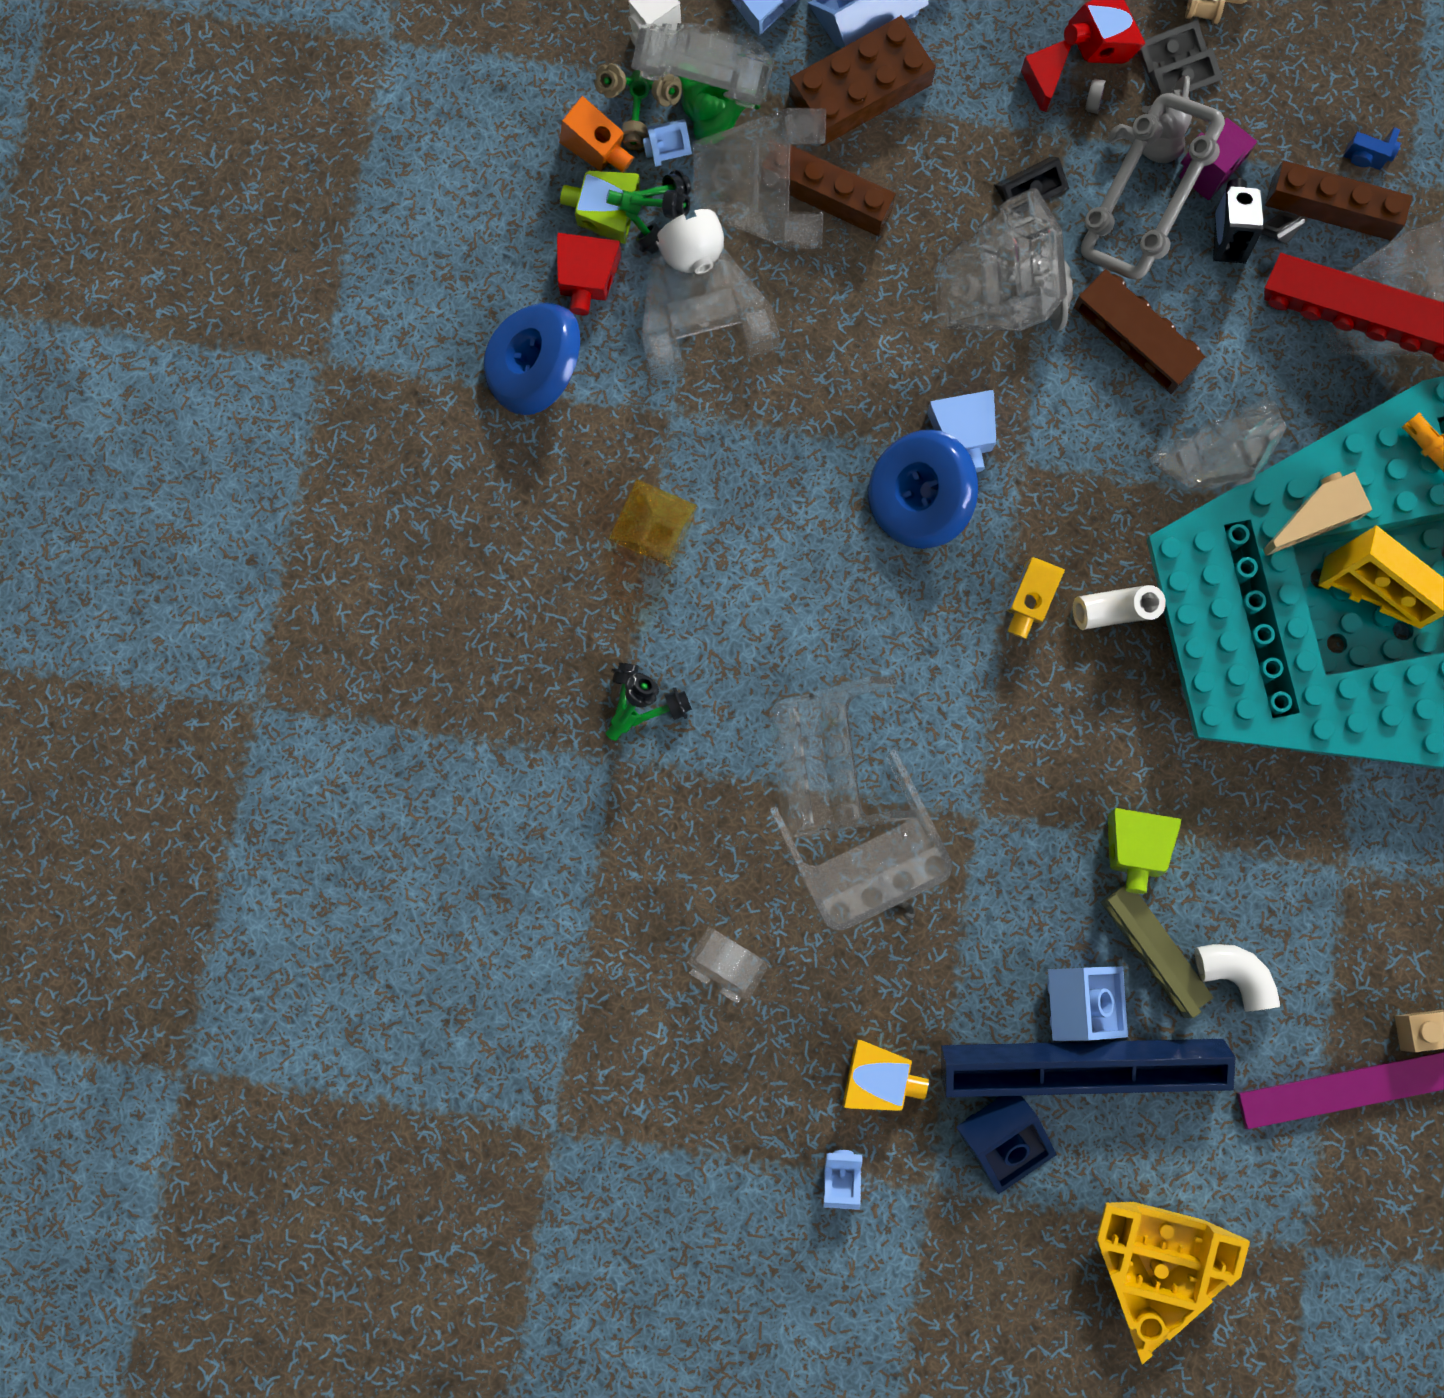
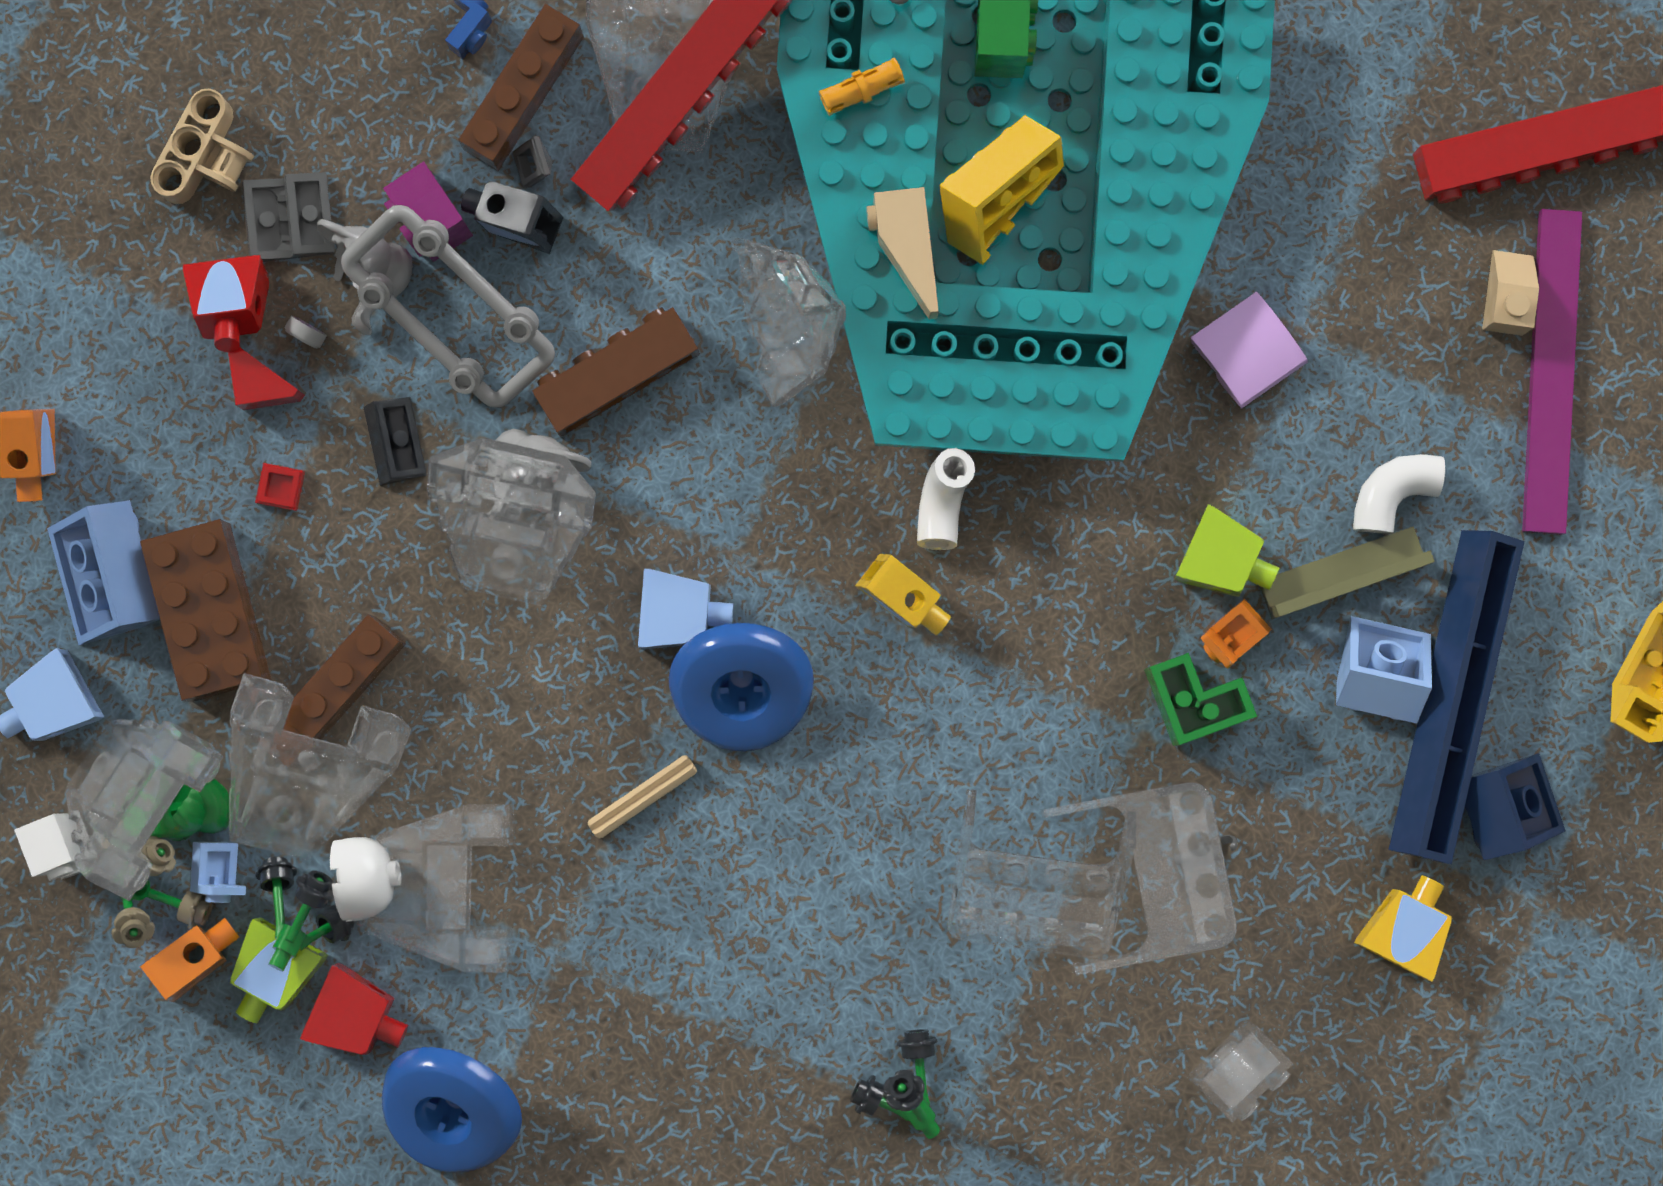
camera: 75 degrees left, 5 degrees up
clear yellow slope [609,479,698,567] -> none
light blue bracket [823,1150,862,1210] -> none
none -> red tile [255,463,305,511]
none -> tan axle [588,755,697,839]
none -> green brick [1144,653,1257,746]
none -> lavender slope [1191,292,1308,409]
none -> orange bracket [1201,598,1272,669]

